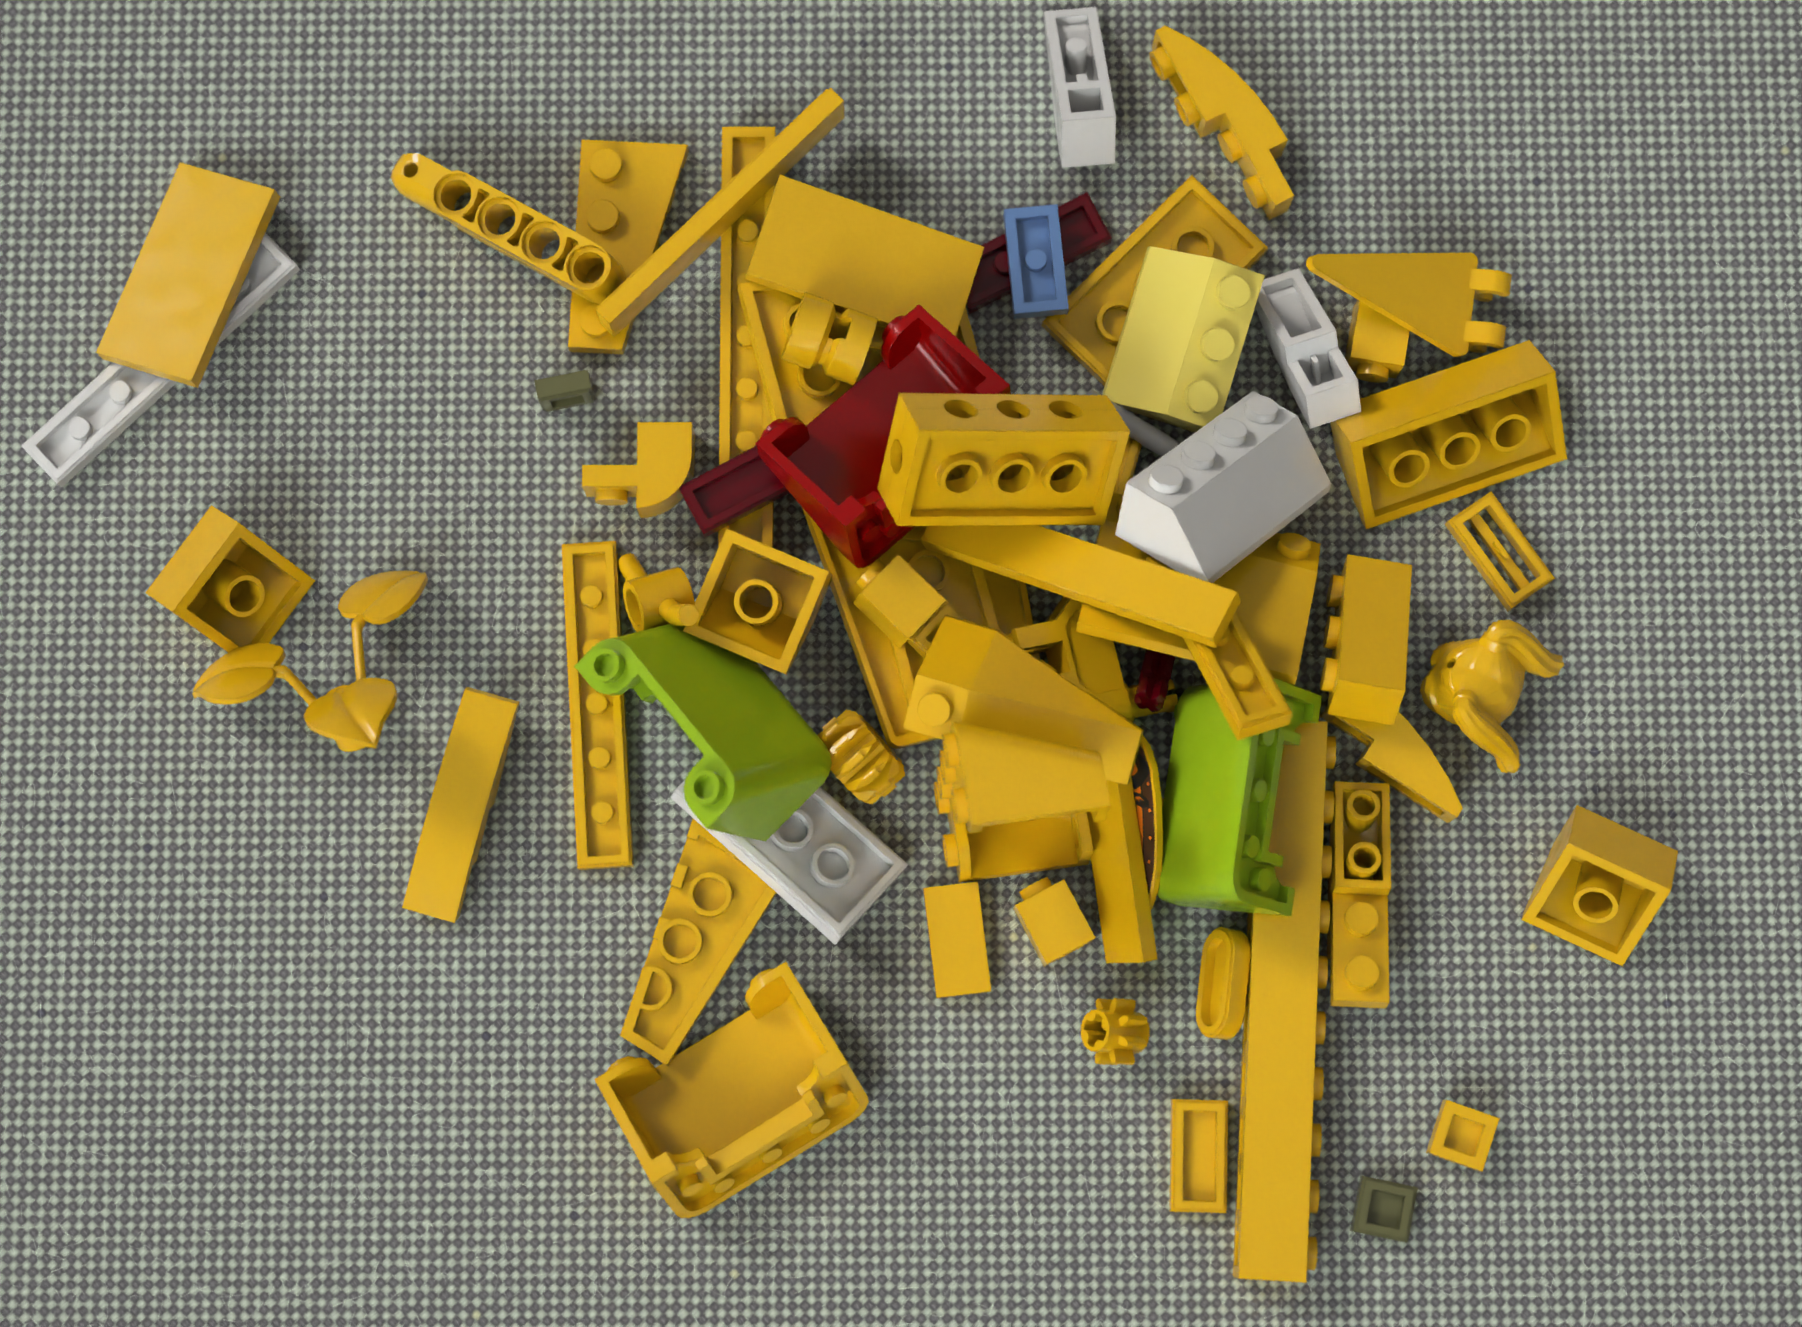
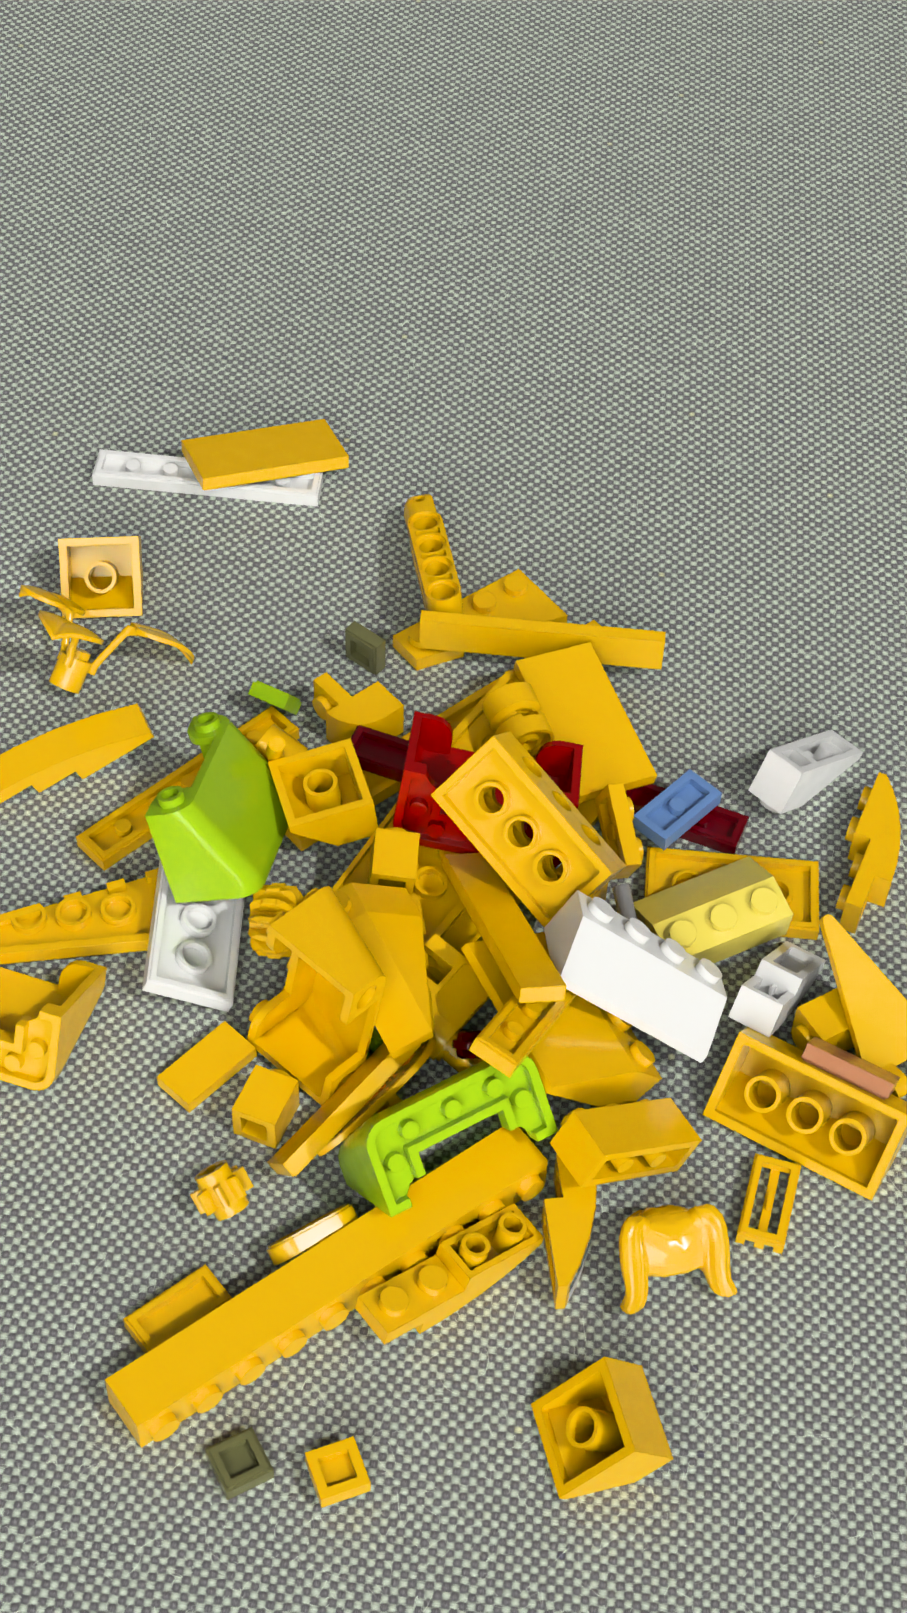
camera: 50 degrees right, 30 degrees down
none -> lime tile [248,680,302,716]
none -> yellow plate [594,783,644,880]
none -> nougat tile [801,1036,900,1100]

